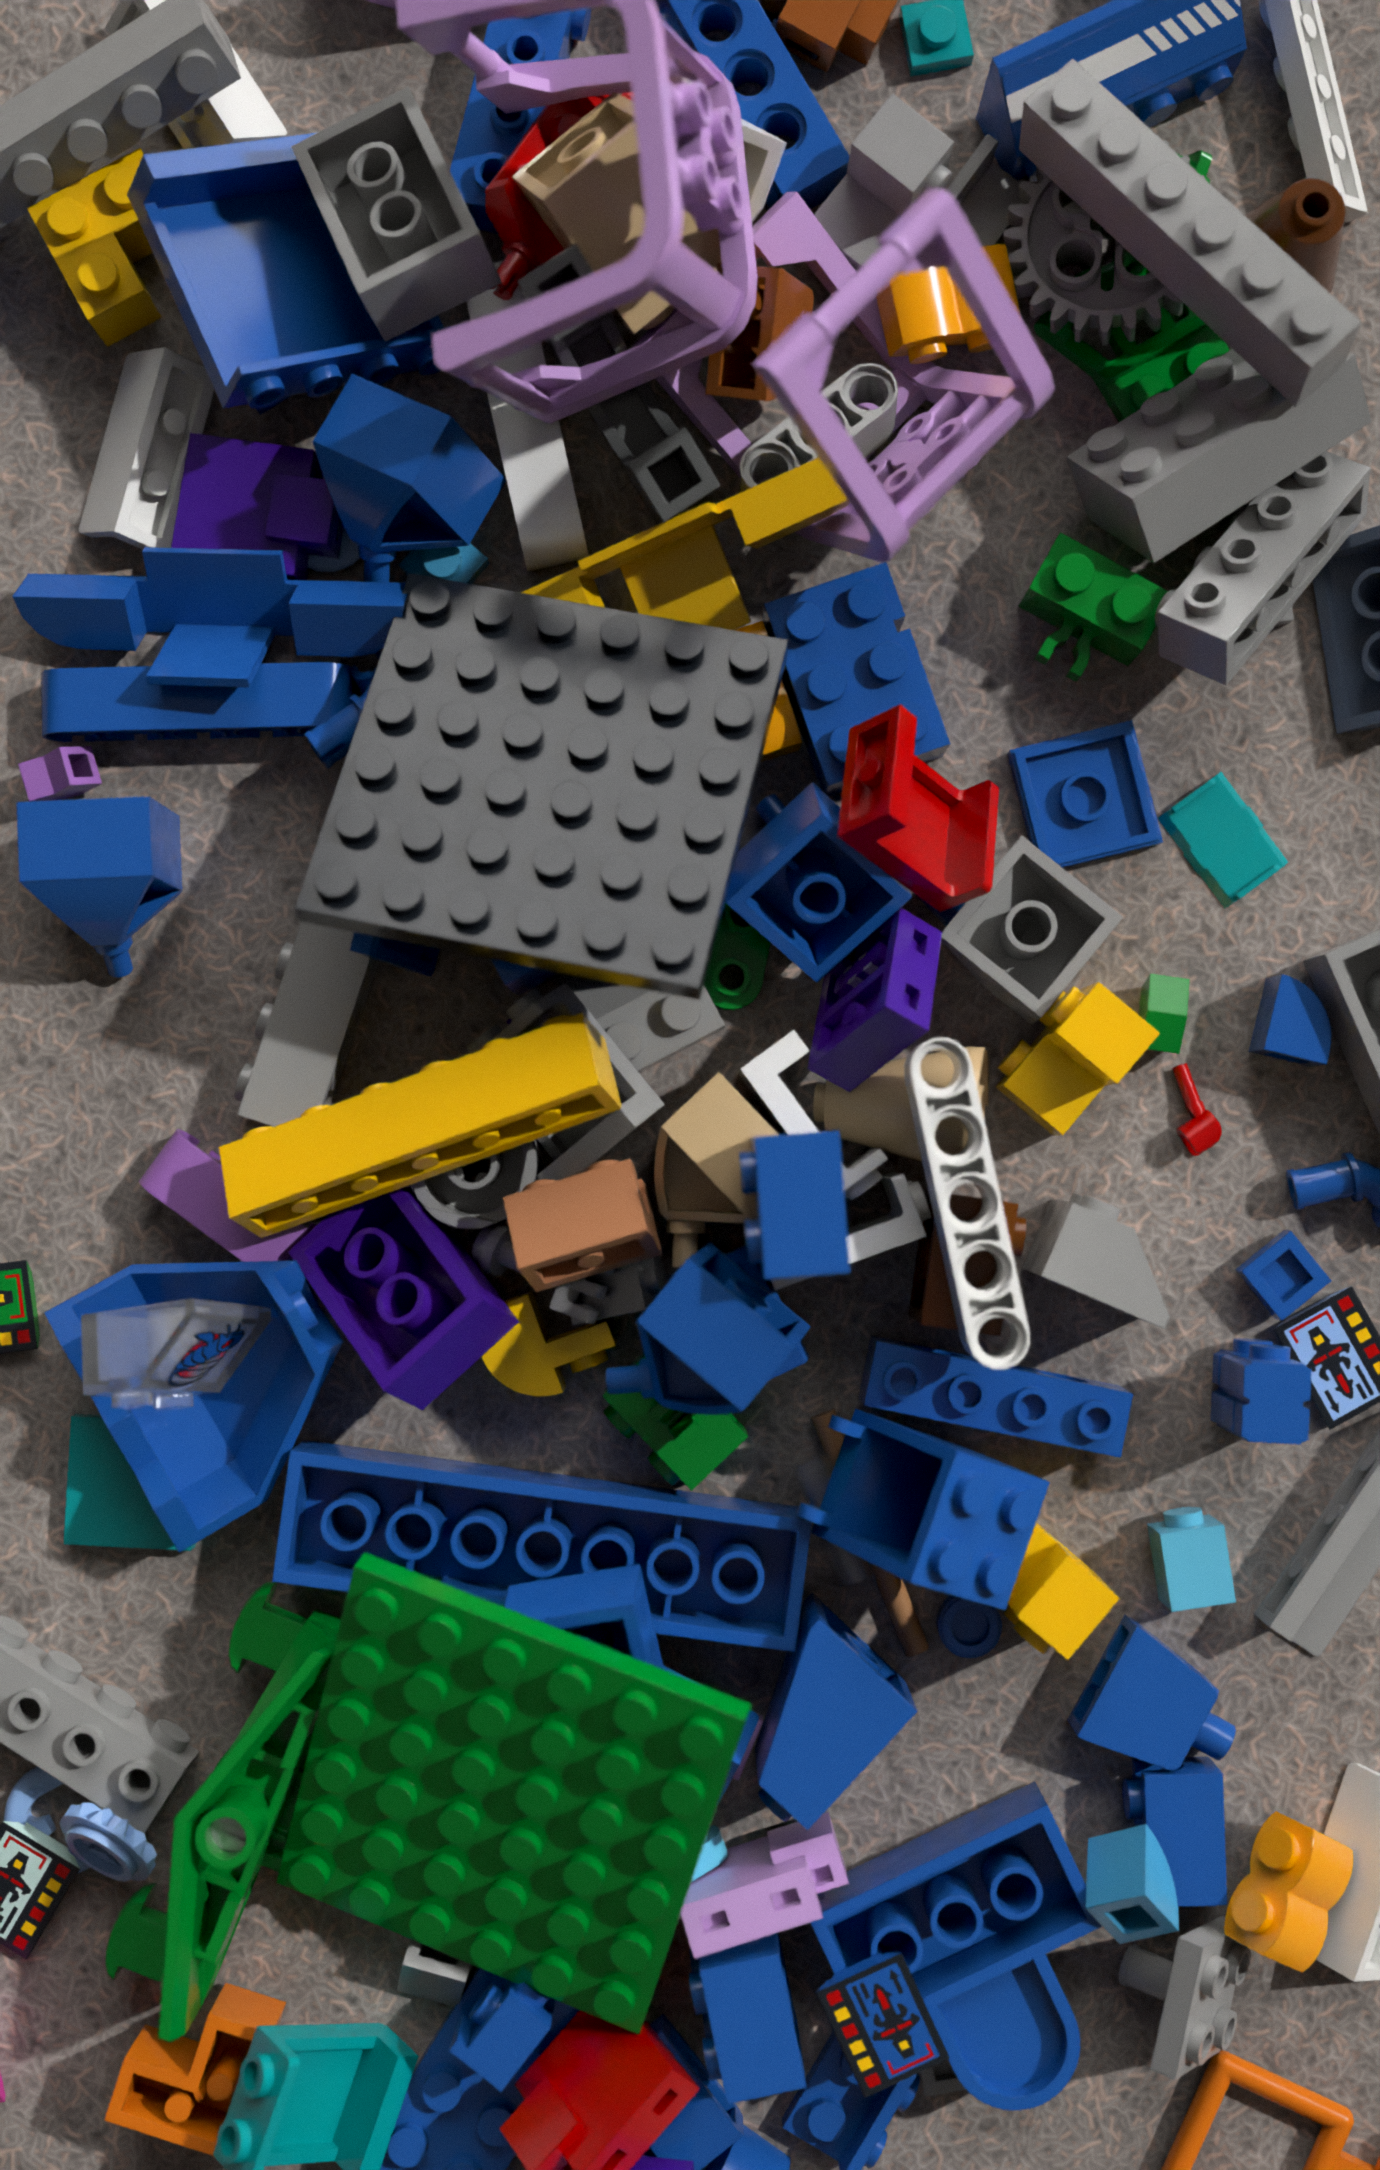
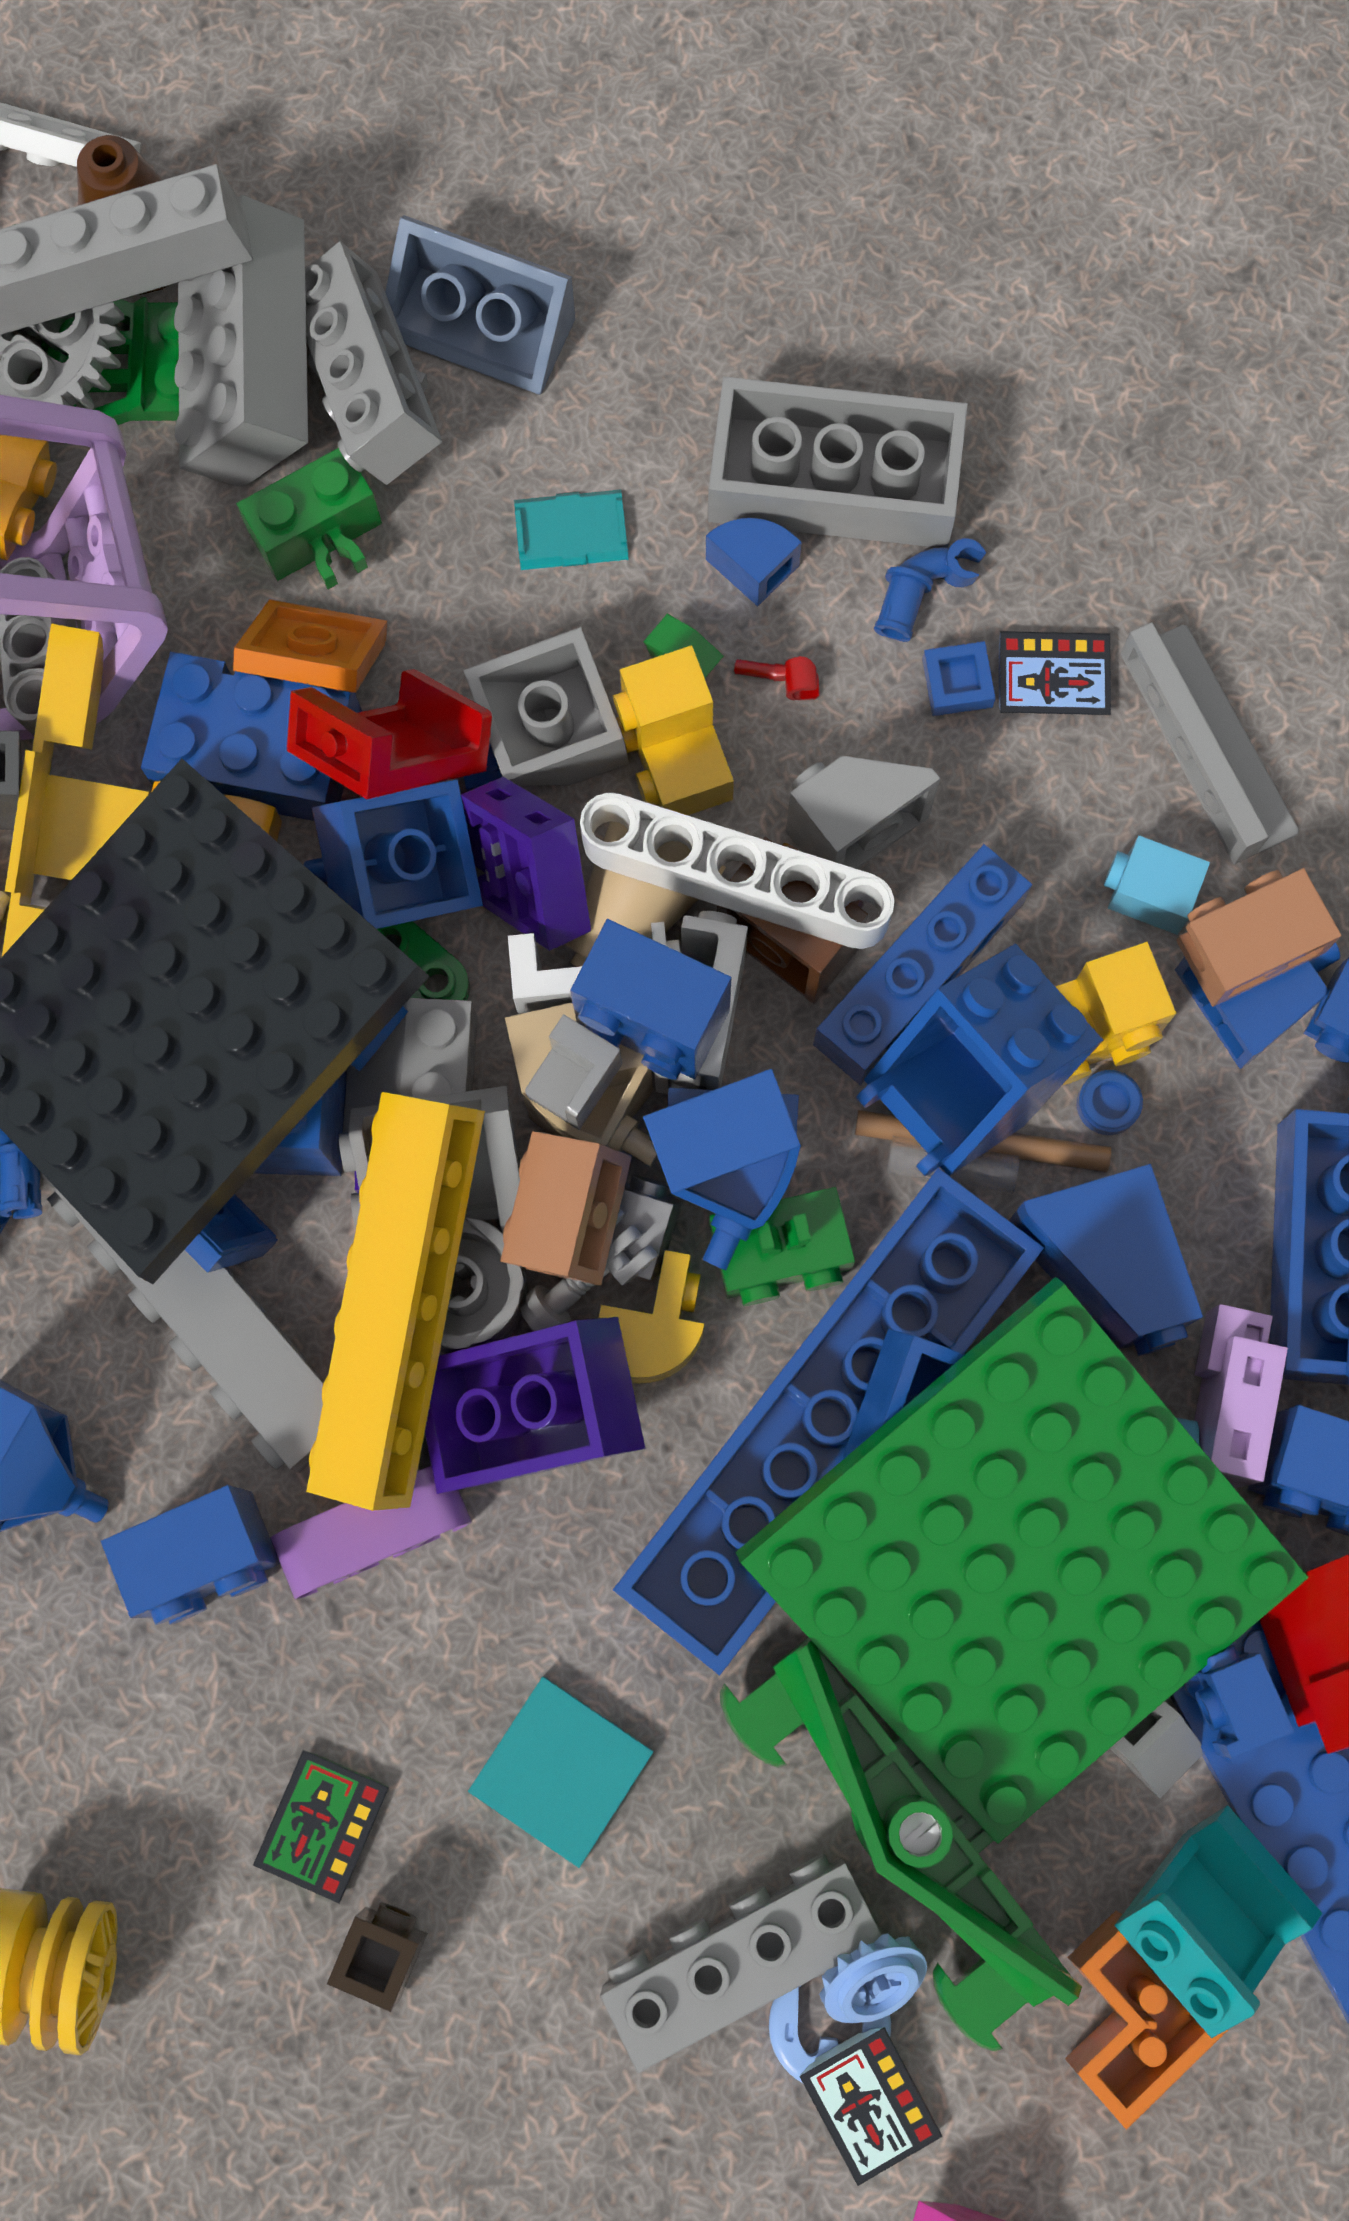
camera: 60 degrees left, 10 degrees down
blue panel [44,1261,343,1553] -> none
clear slope [81,1299,271,1410] -> none
blue tile [1007,720,1163,868] -> none
blue brick [1210,1338,1312,1445] -> none
none -> blue brick [101,1485,280,1625]
none -> orange tile [233,599,387,693]
none -> light grey panel [525,1014,622,1130]
none -> nougat brick [1176,868,1342,1007]

